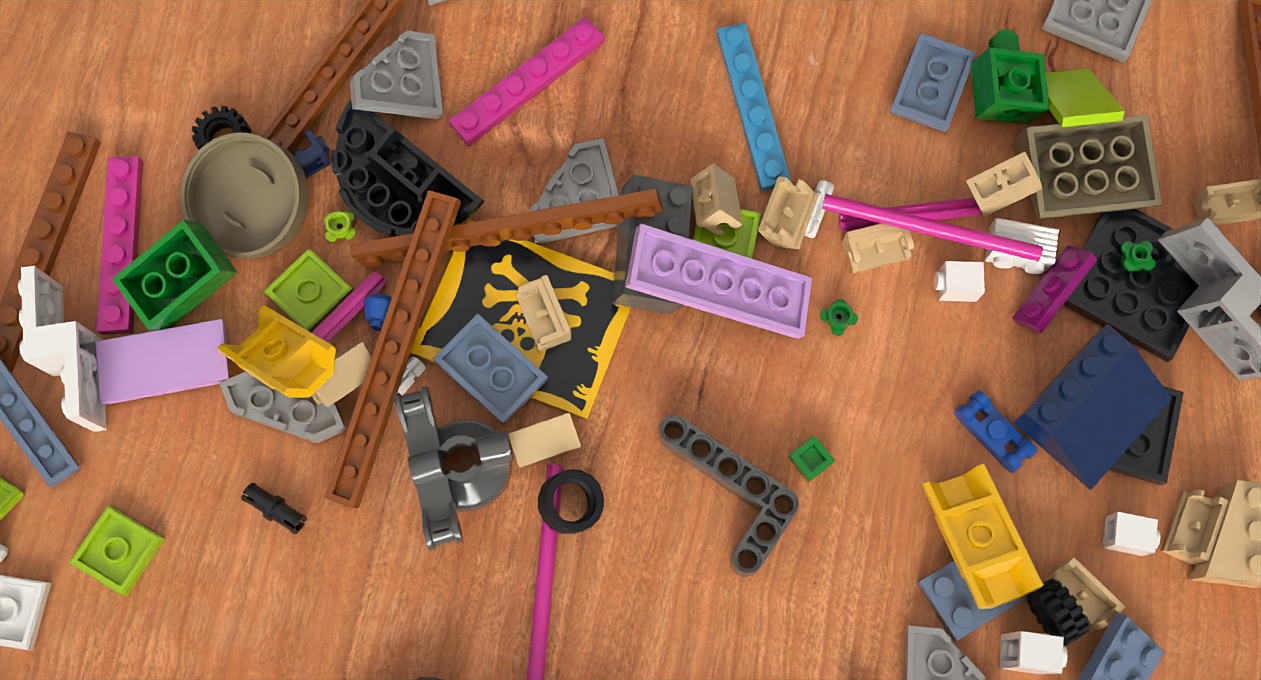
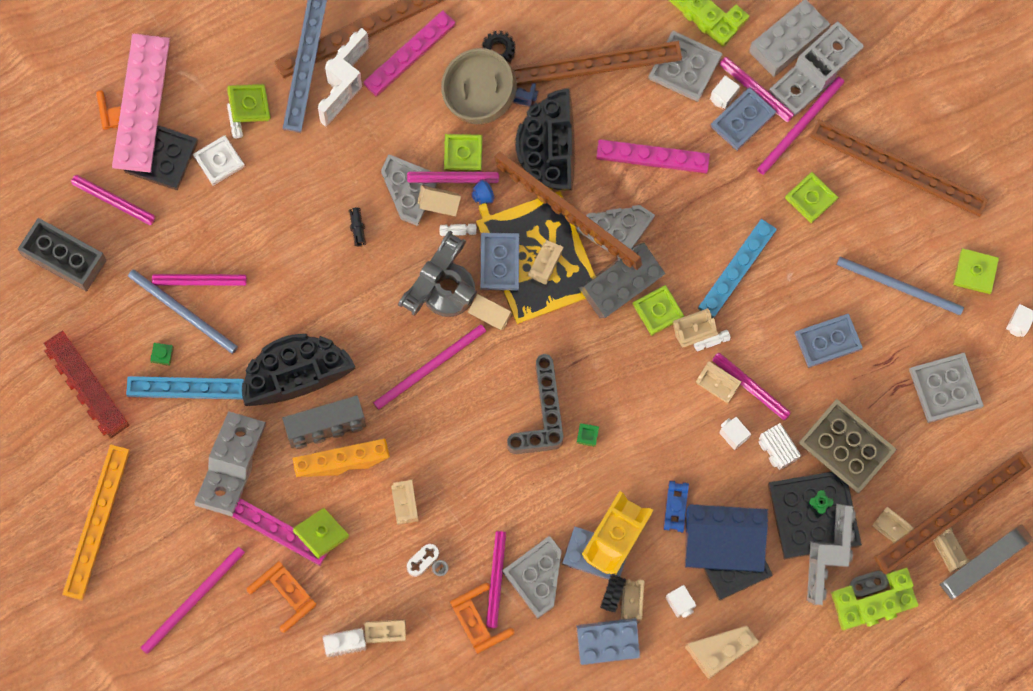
camera: 45 degrees right, 0 degrees up
lime tile [69,505,165,596] -> none
lavender tile [95,319,232,405] -> none
green brick [112,220,238,330] -> none
yellow piece [217,305,336,398] -> none
lime plate [324,211,356,242] -> none
dark orange plate [325,190,461,508] -> none
light grey plate [350,30,443,119] -> none
black tyre [538,470,604,534] -> none
lavender plate [625,224,812,339] -> none
tan hinge [690,163,743,235] -> none
green plate [820,299,858,336] -> none
dark pink piece [822,194,1043,261] -> none
tan hinge [966,152,1043,217] -> none
green brick [971,29,1049,124] -> none
white brick [999,631,1067,674] -> none
magenta plate [1012,245,1097,333] -> none
lime tile [1046,68,1125,127] -> none
tan hinge [1161,490,1229,565] -> none

